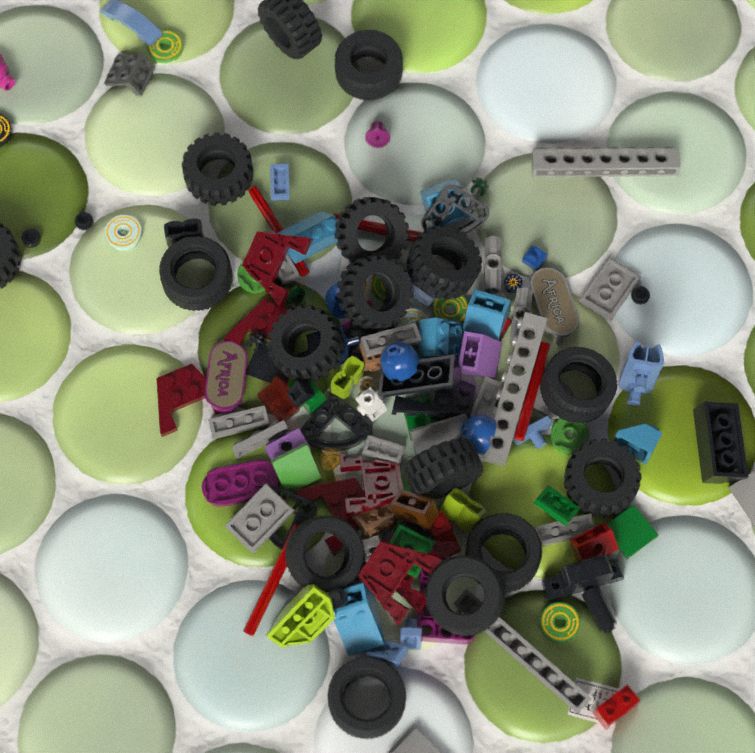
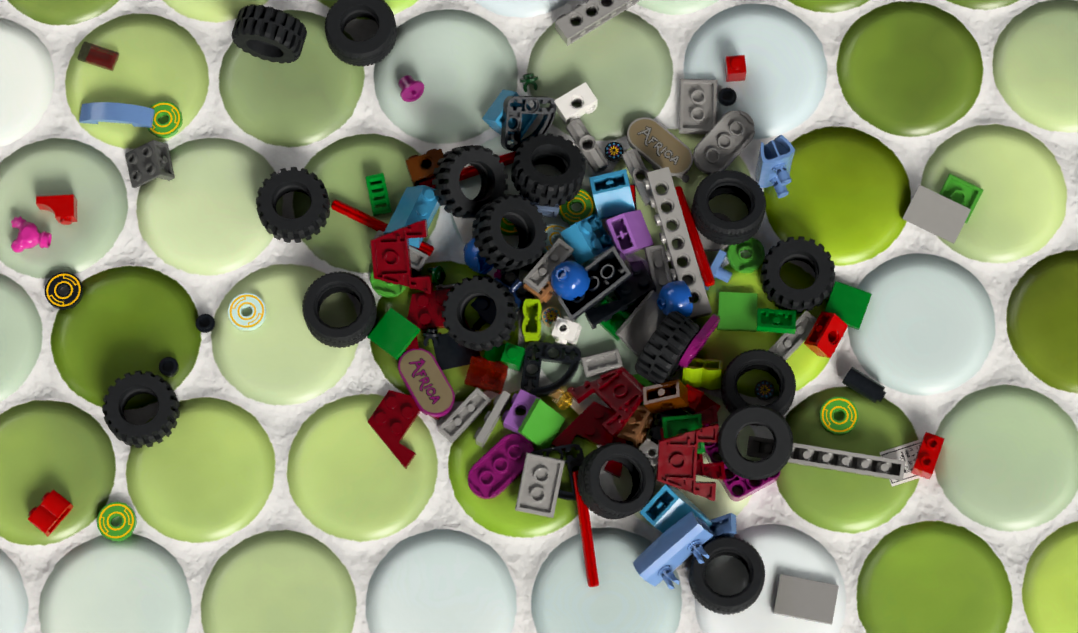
camera: 30 degrees left, 5 degrees up
black brick [164,218,204,247] -> none
lime wedge [266,585,336,648] -> none
medium blue tile [270,164,290,201] -> none
black slope [287,380,315,408] -> none
black plate [329,588,348,609] -> none
medium blue tile [400,618,422,650] -> none
blue tile [522,245,548,271] -> none
black brick [541,554,624,602] -> none
dark azure slope [614,424,662,464] -> none
black slope [693,401,749,484] -> none
none -> red arch [36,194,77,225]
none -> green slope [365,173,392,216]
none -> green tile [367,308,421,360]
none -> reddish brown brick [405,149,444,186]
none -> white brick [554,82,598,125]
none -> medium blue piece [633,511,715,589]
none -> magenta tile [679,313,720,368]
none -> light grey tile [693,111,755,175]
none -> bright green tile [717,292,757,332]
none -> red brick [725,55,746,82]
none -> tile [755,380,774,401]

